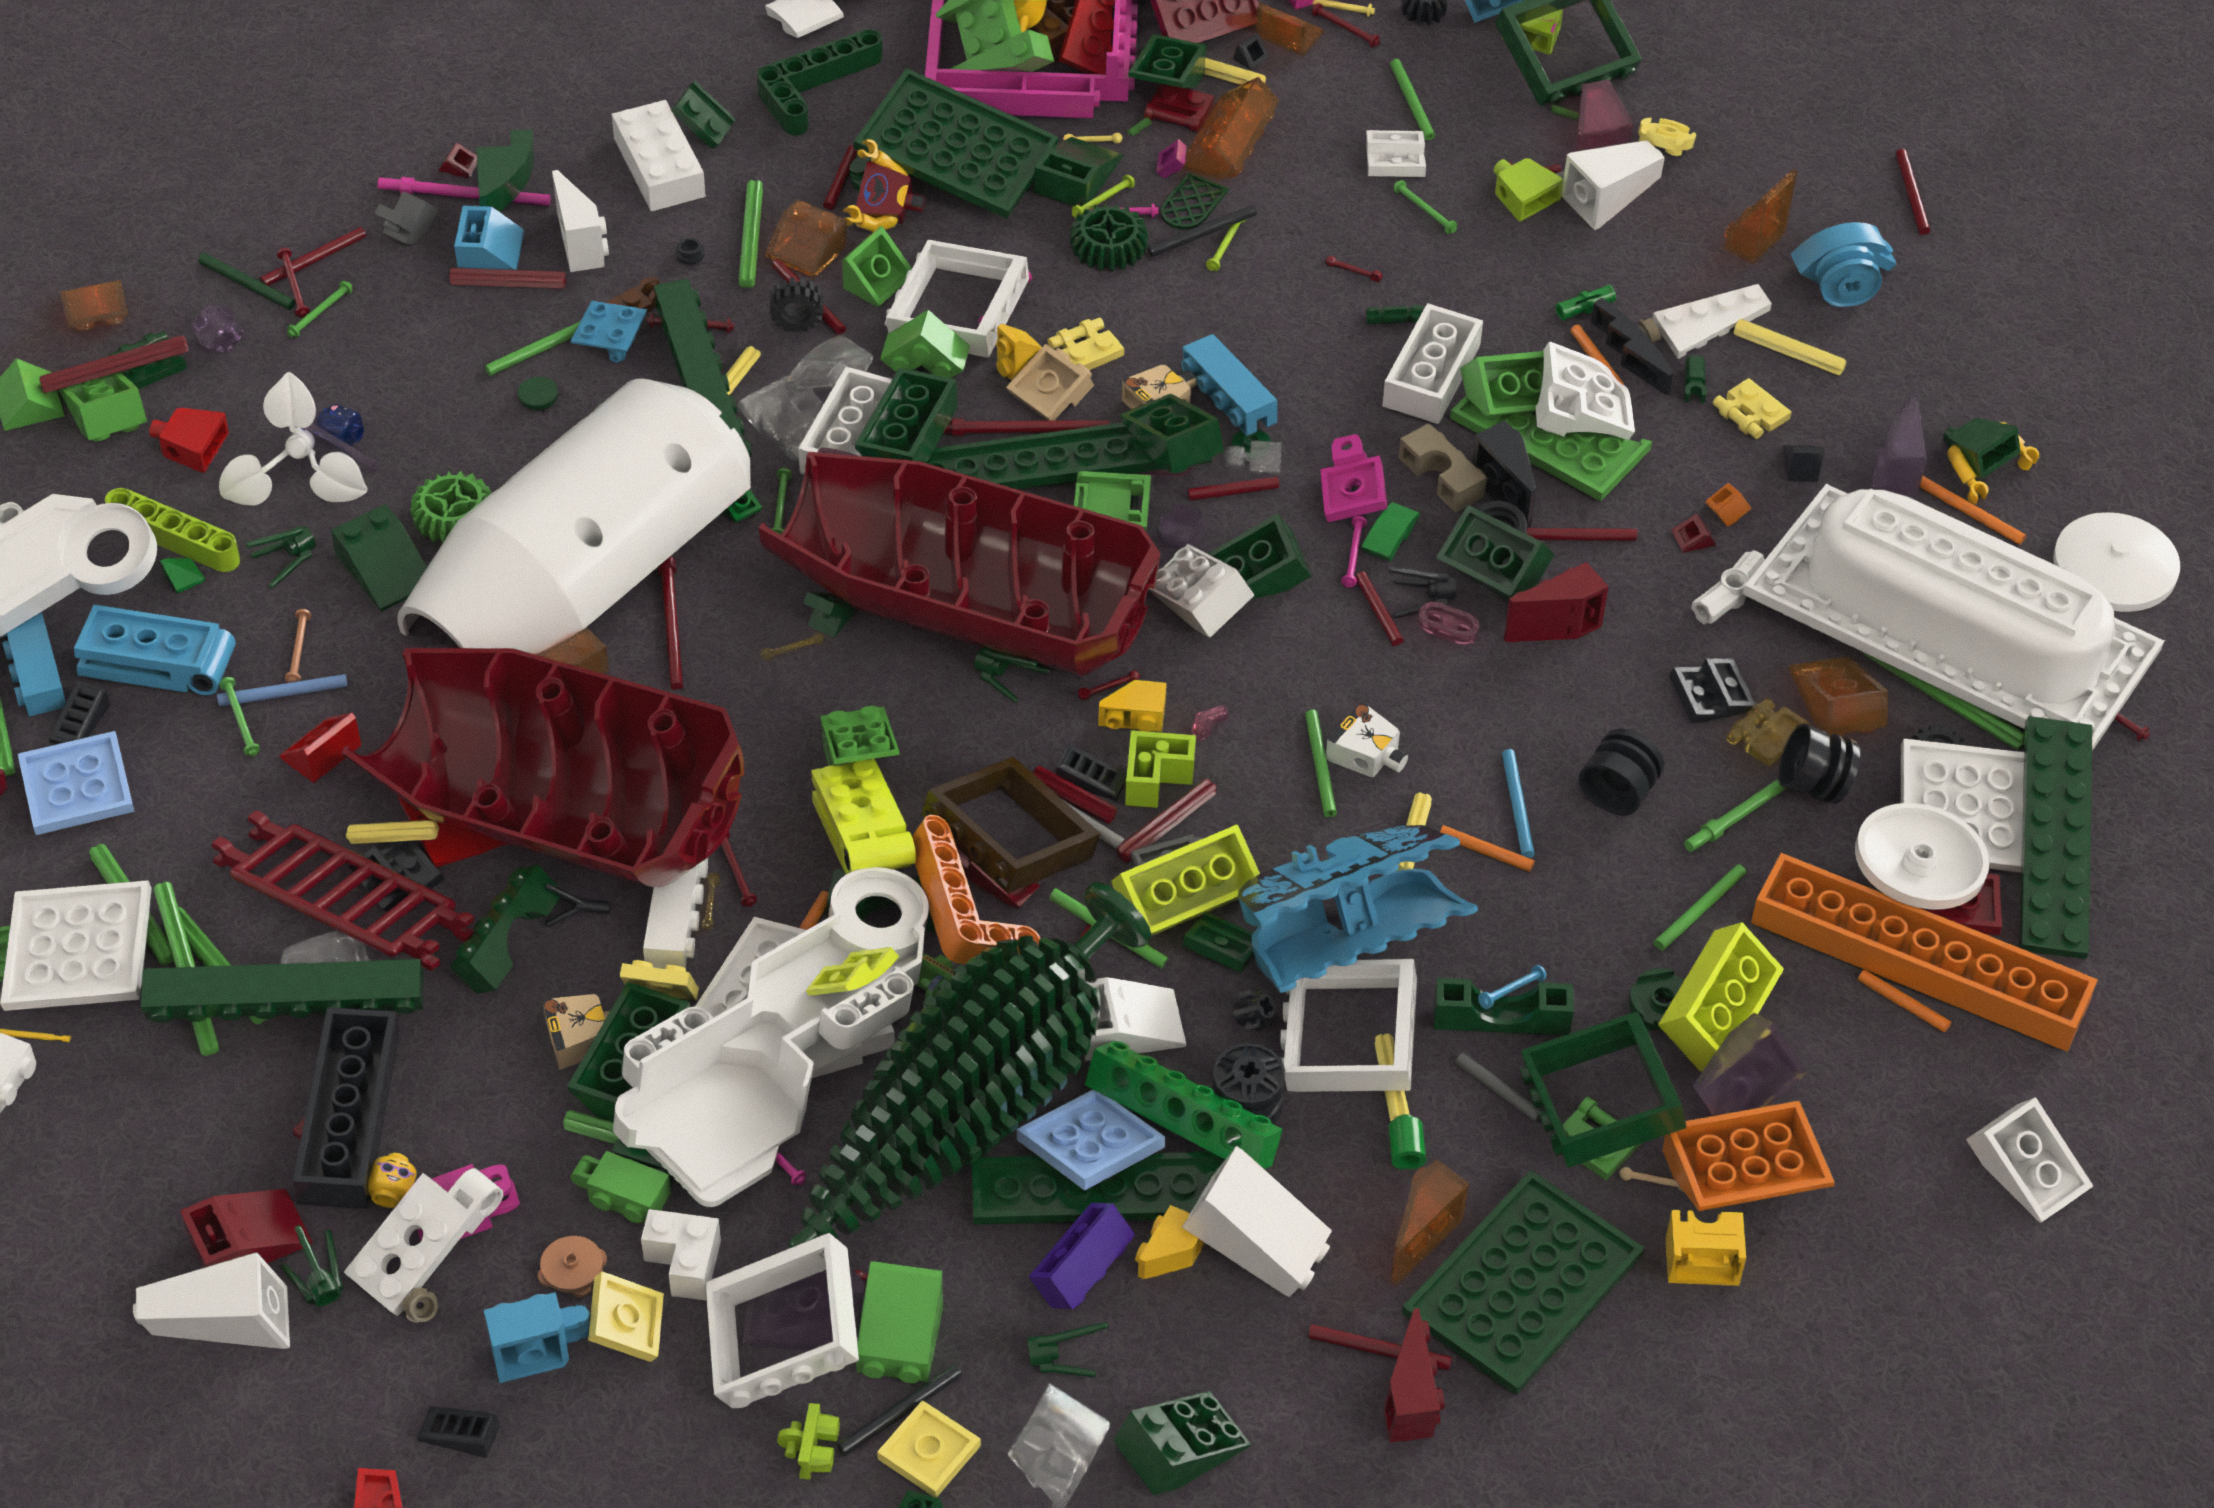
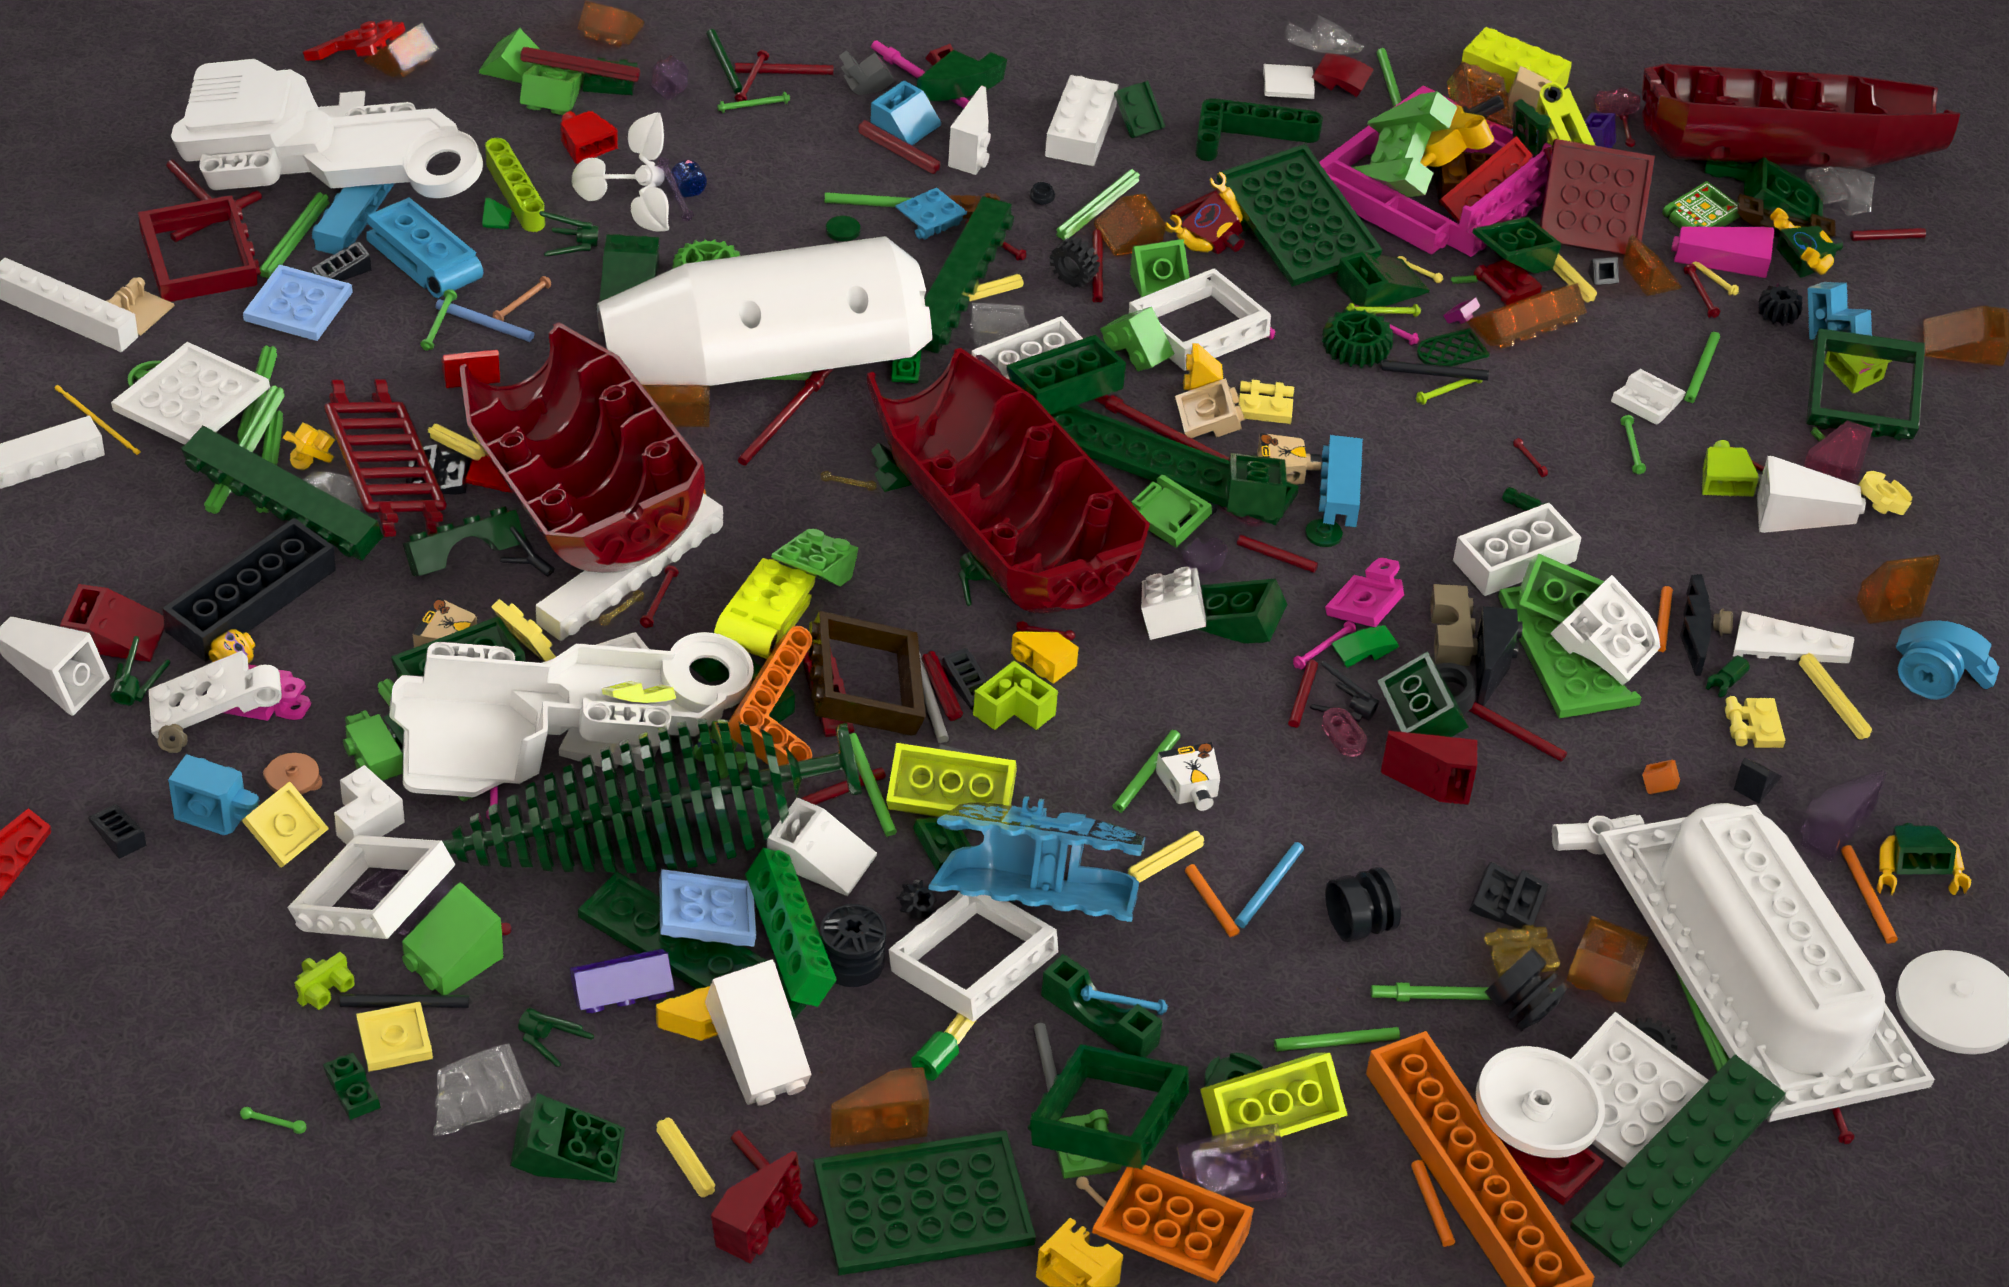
camera: 35 degrees right, 5 degrees down
clear slope [785,335,874,390] -> none
dark red axle [1116,779,1217,863] -> none
clear pink arm [1191,704,1228,740] -> none
clear plate [1223,441,1282,475] -> none
green pin [1555,284,1616,321] -> none
dark red slope [1671,514,1716,553] -> none
none -> yellow hips [283,422,335,470]
none -> light yellow axle [657,1118,715,1198]

